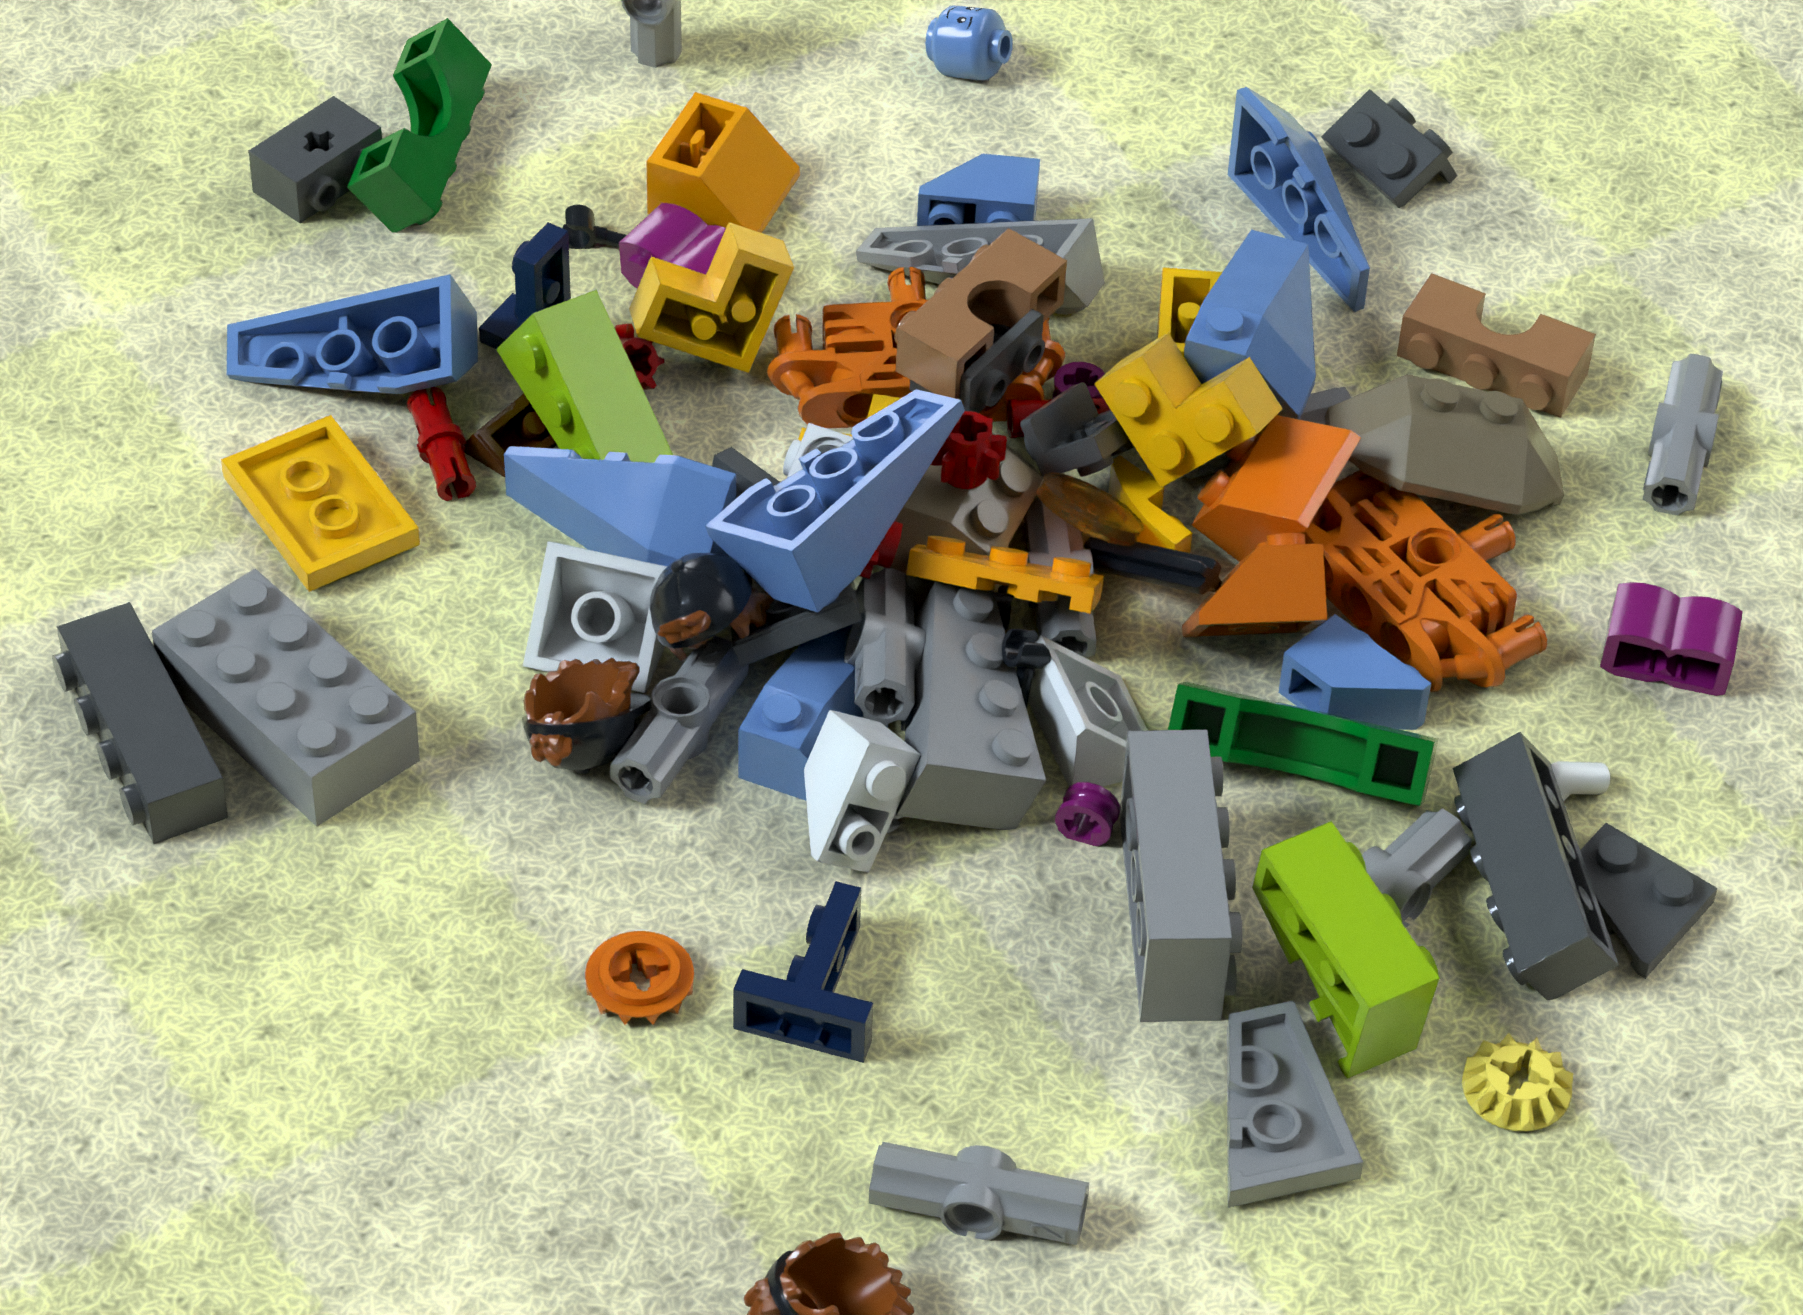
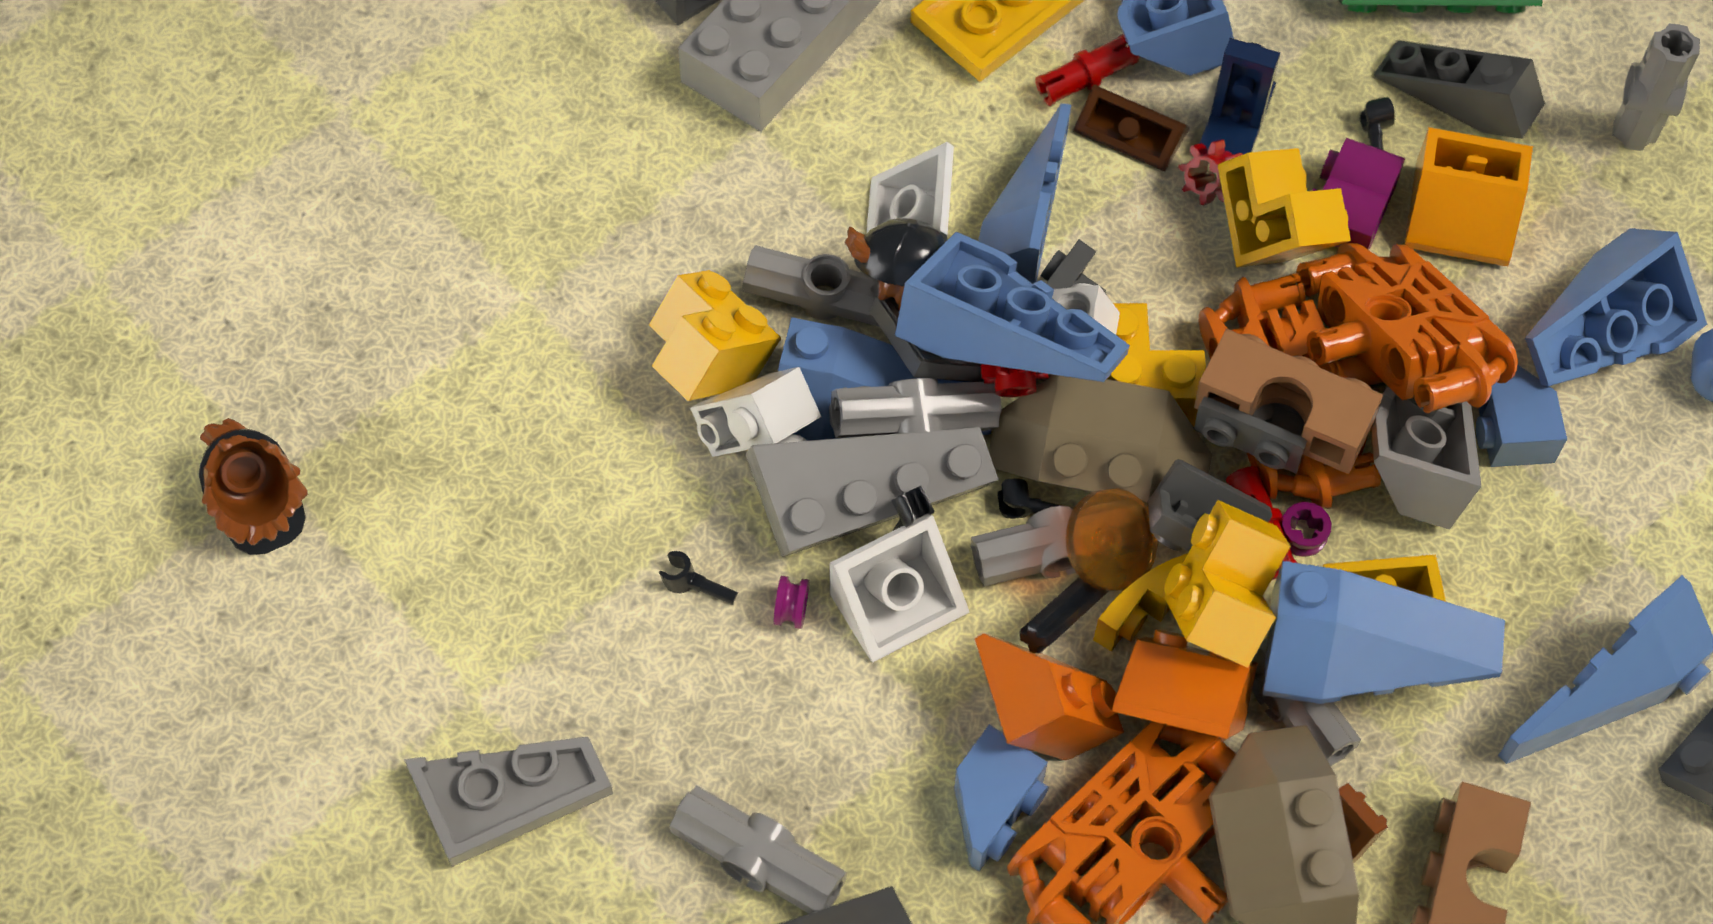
camera: 80 degrees right, 15 degrees up
lime wedge [496,290,673,463] -> none
dark orange hair [522,658,651,774] -> none
orange gear [585,931,694,1025] -> none
dark blue bracket [733,881,873,1063] -> none
light grey piece [869,1142,1090,1245] -> none
light orange wing [906,536,1104,614] -> none
red gear [930,411,1007,489] -> none
light grey brick [1119,730,1242,1022] -> none
green arch [1168,682,1439,806] -> none
lime wedge [1252,821,1440,1079] -> none
none -> yellow brick [649,270,782,401]
none -> black hand [659,551,738,605]
none -> orange piece [1296,243,1518,413]
none -> dark grey slope [1374,40,1545,139]
none -> medium blue wedge [1525,228,1707,386]

